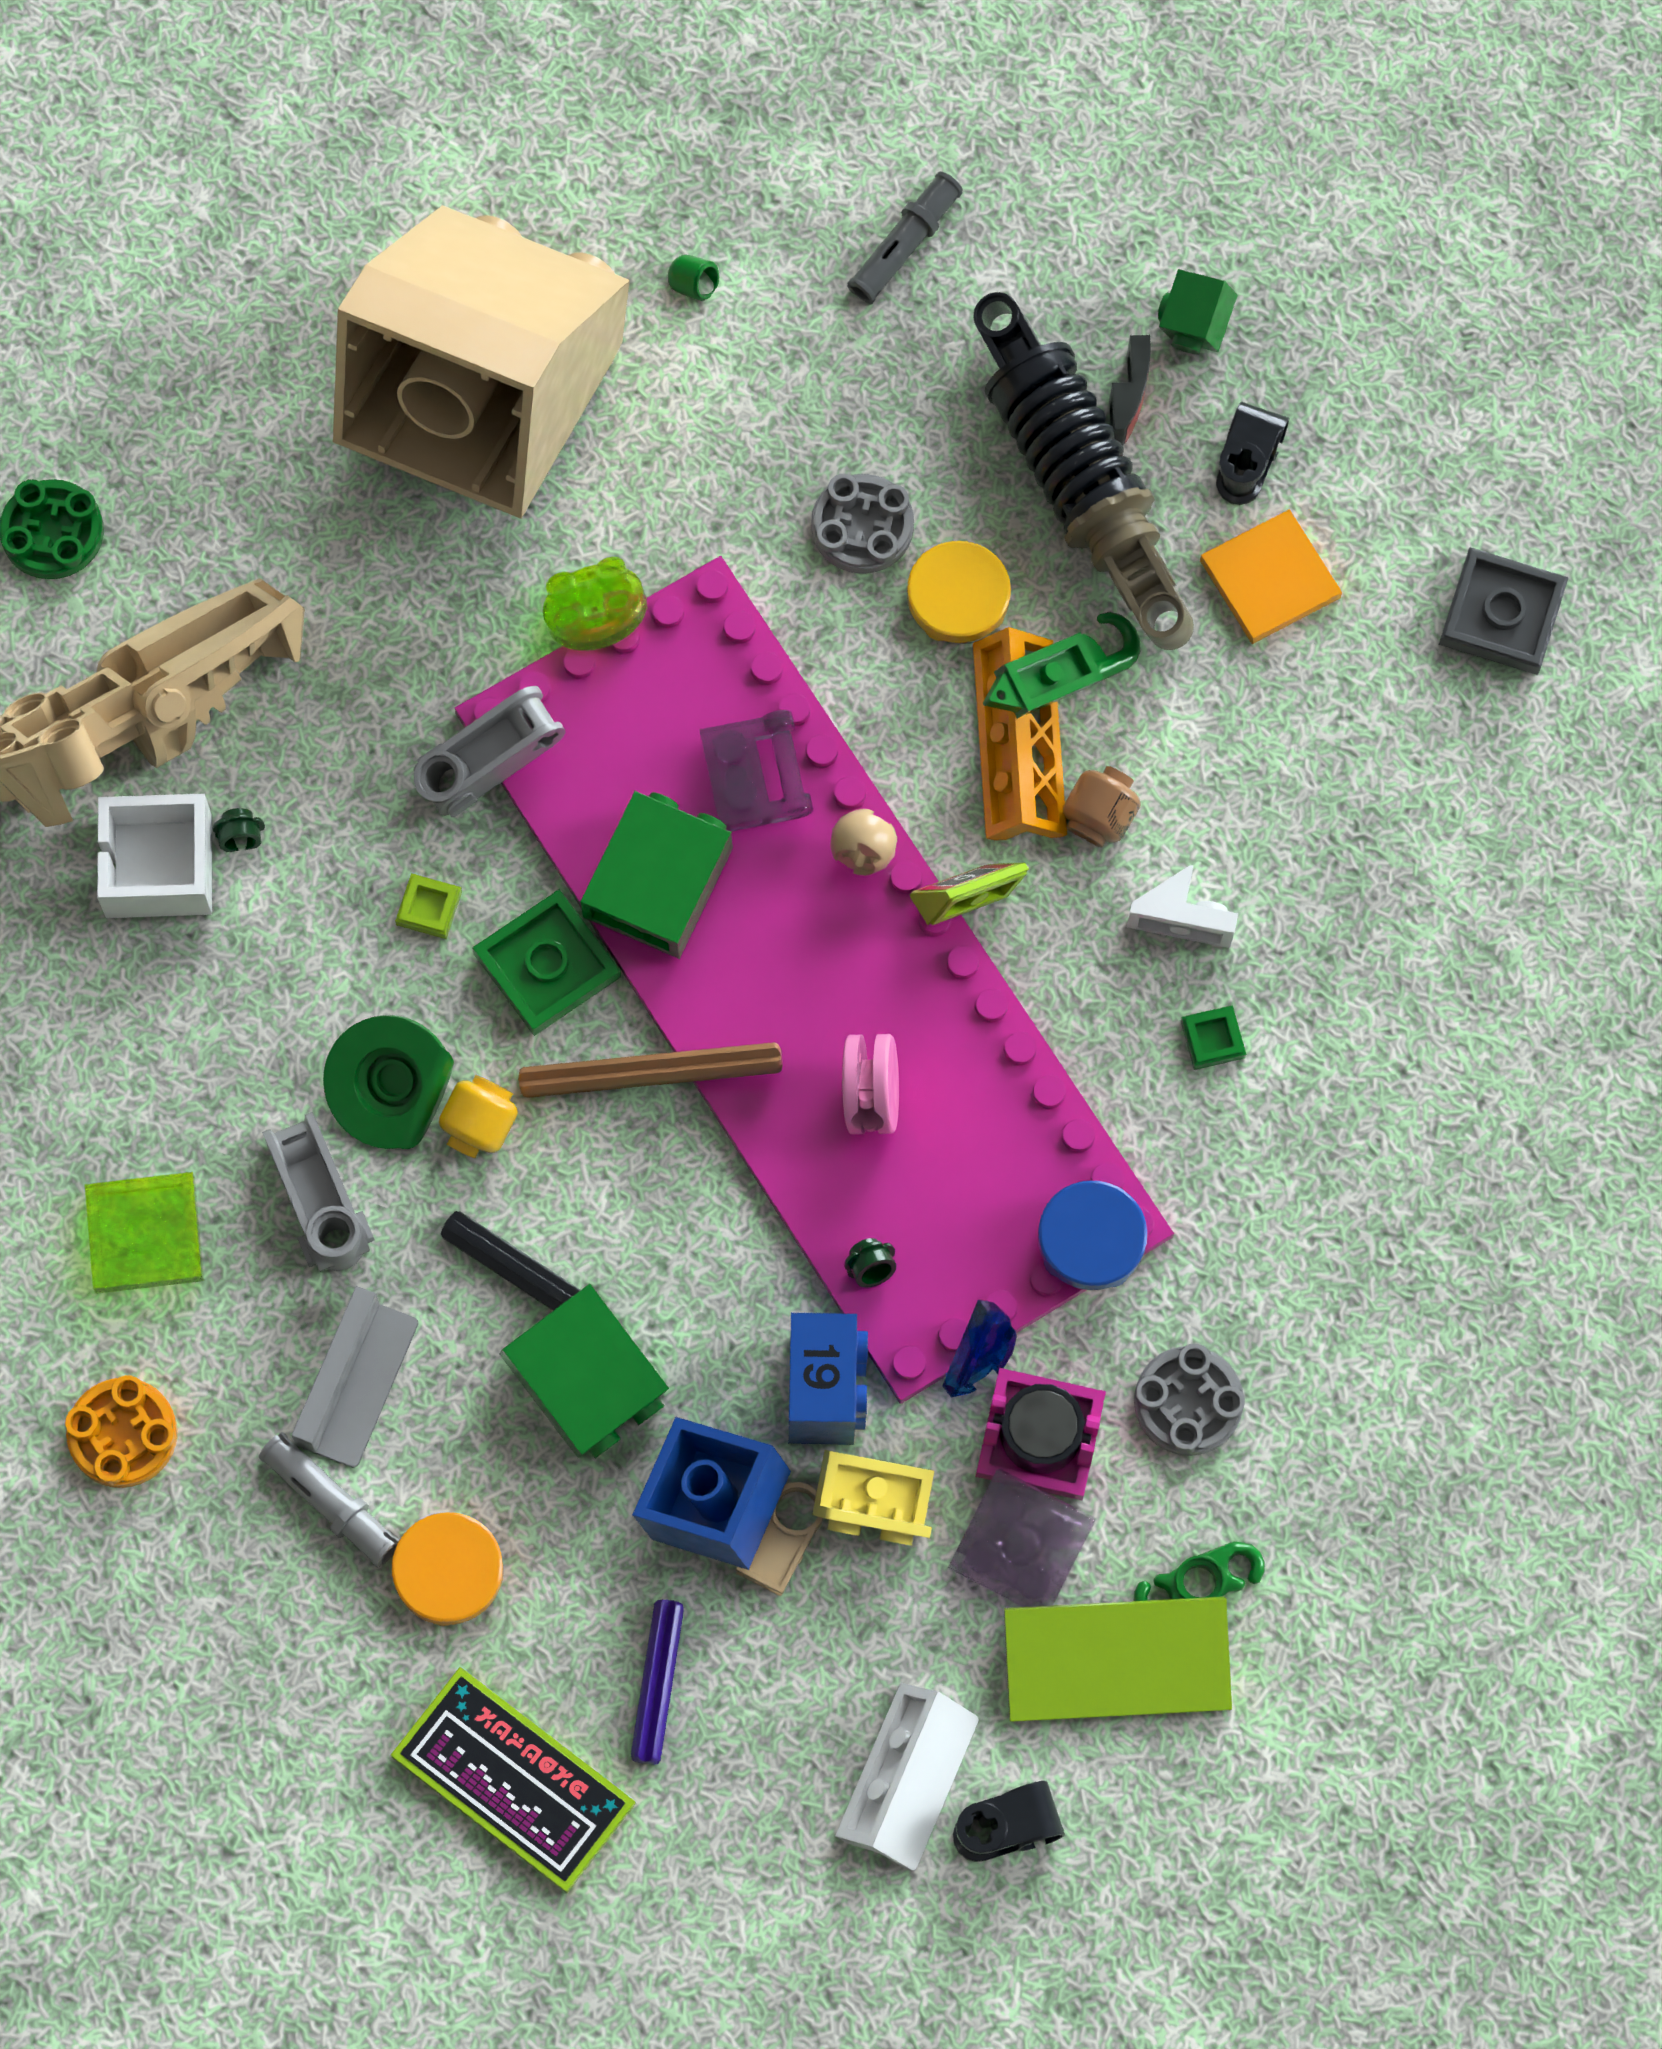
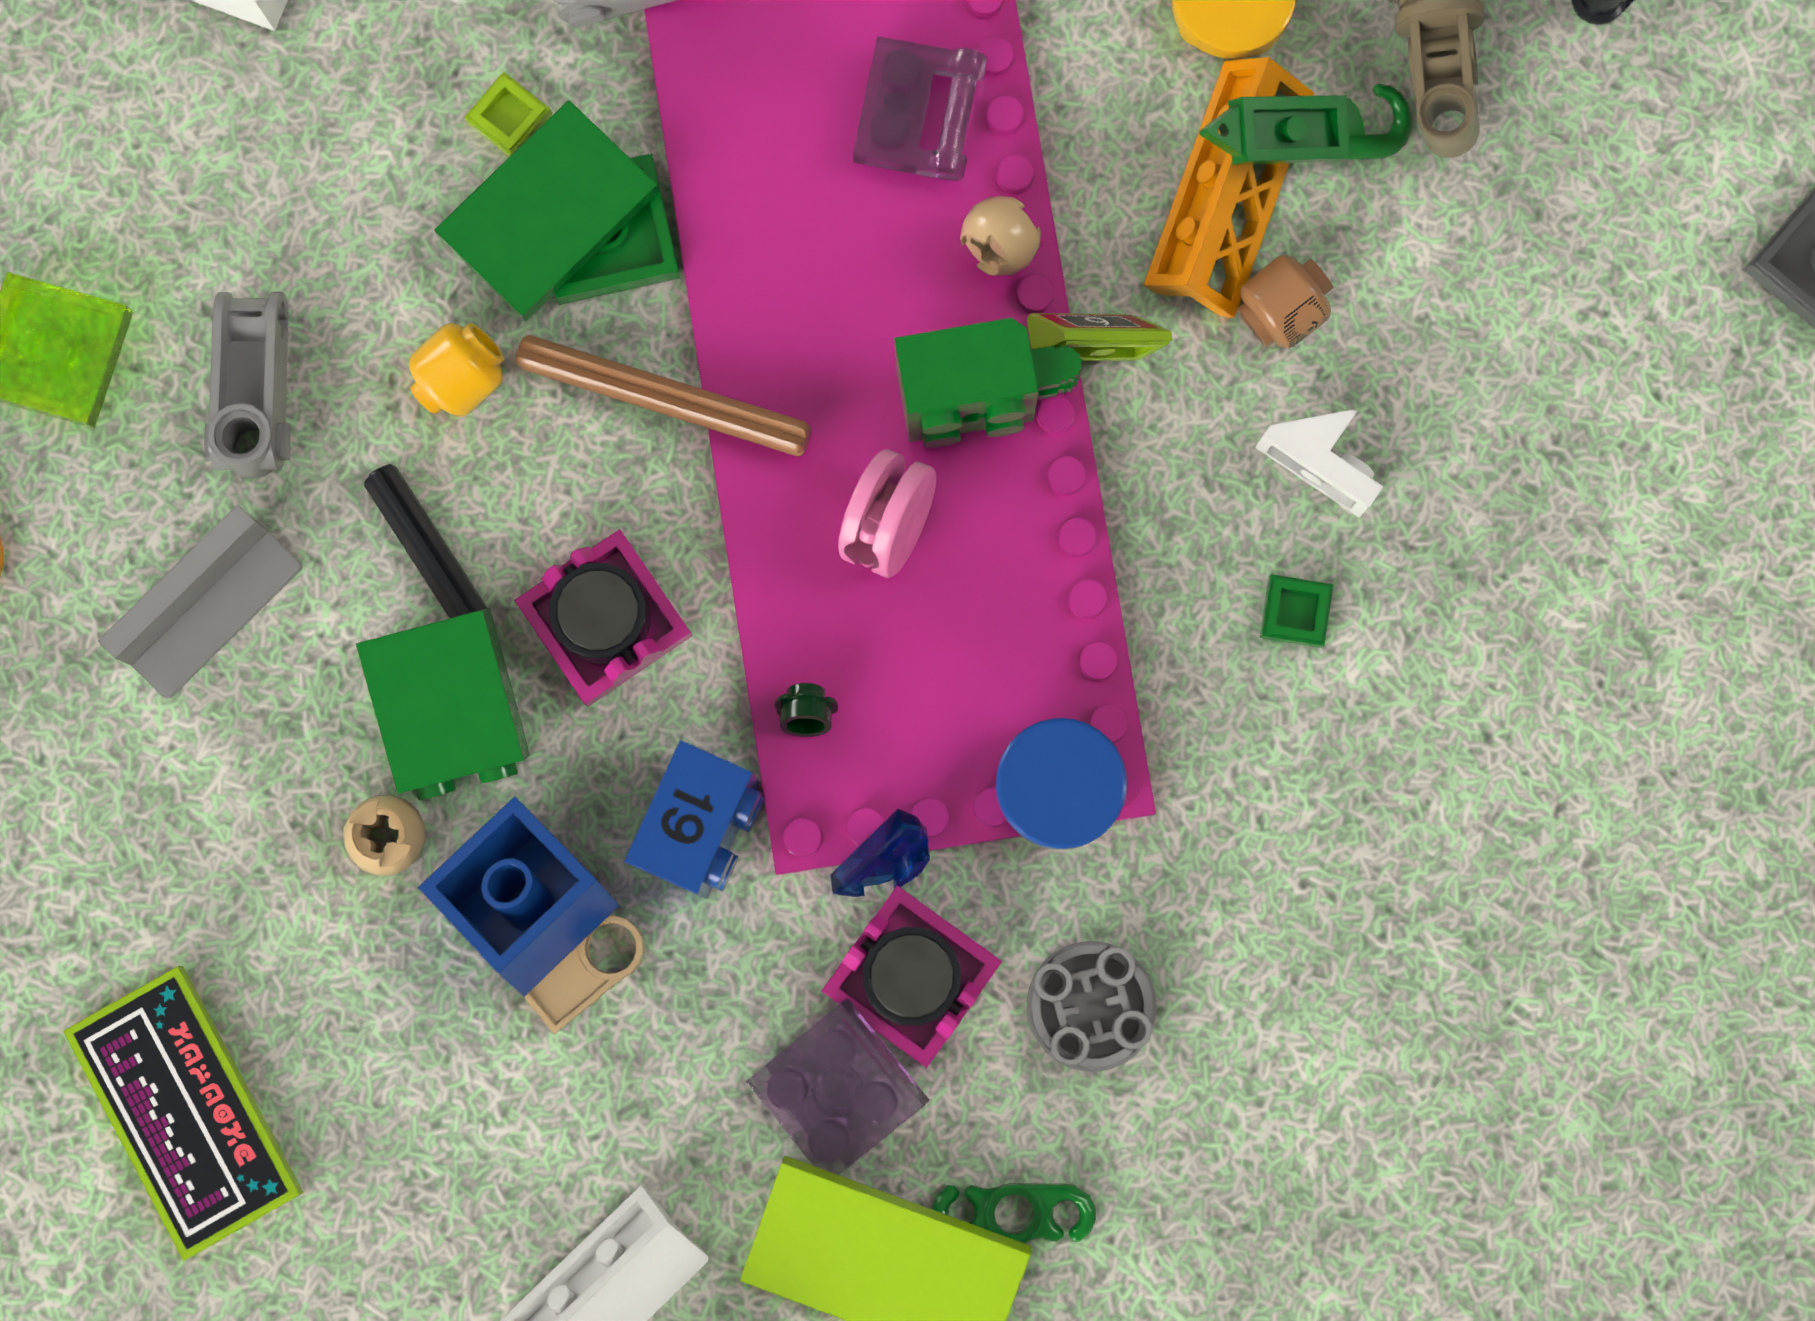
camera: 25 degrees right, 10 degrees up
light grey pin [259,1432,400,1568] -> none
green hat [323,1015,454,1149] -> none
light orange tile [392,1512,504,1626] -> none
green brick [580,791,733,959] -> none
dark purple axle [631,1599,684,1765] -> none
light yellow bracket [812,1450,934,1546] -> none
light orange tile [1200,509,1342,644] -> none
none -> tan piece [343,794,425,876]
none -> green tile [434,100,659,322]
none -> piece [514,529,693,707]
none -> green hinge [894,318,1083,448]

